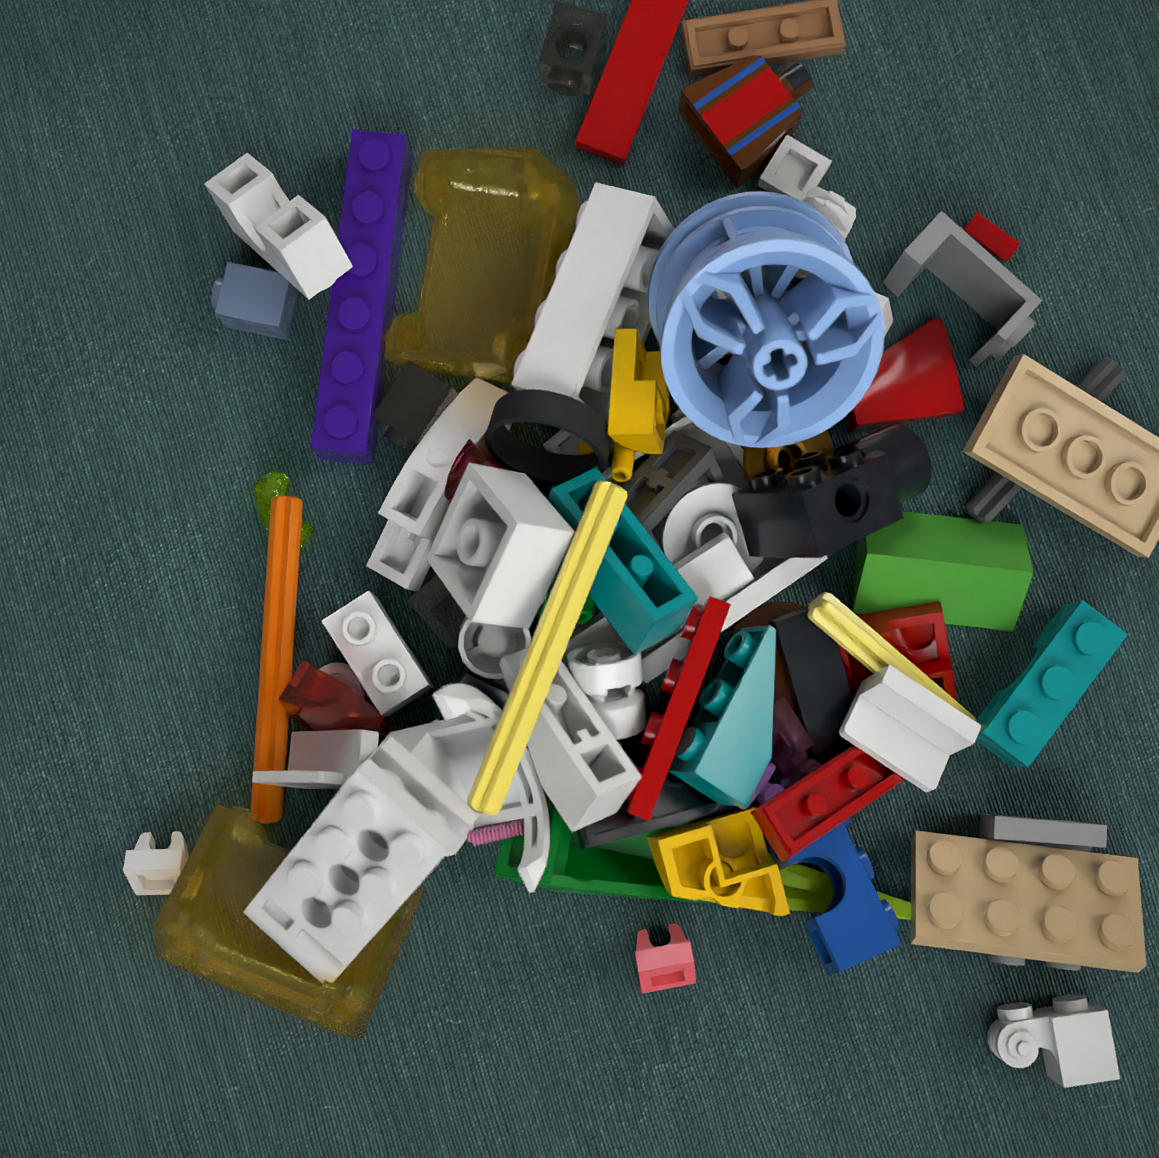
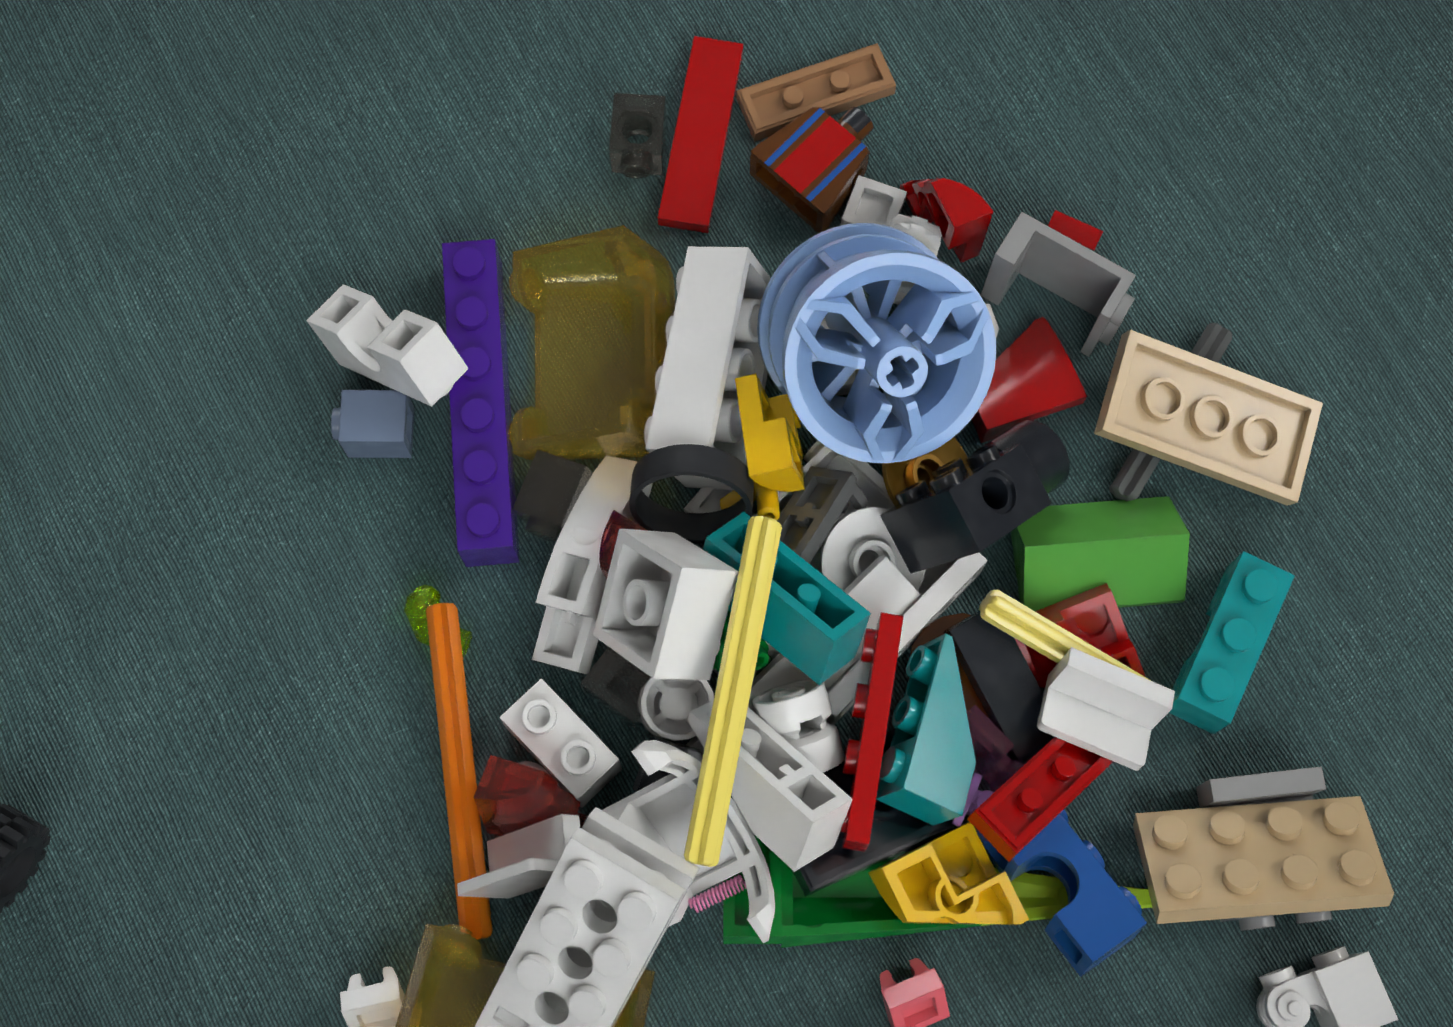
camera: 10 degrees left, 10 degrees down
none -> red slope [899,178,994,263]

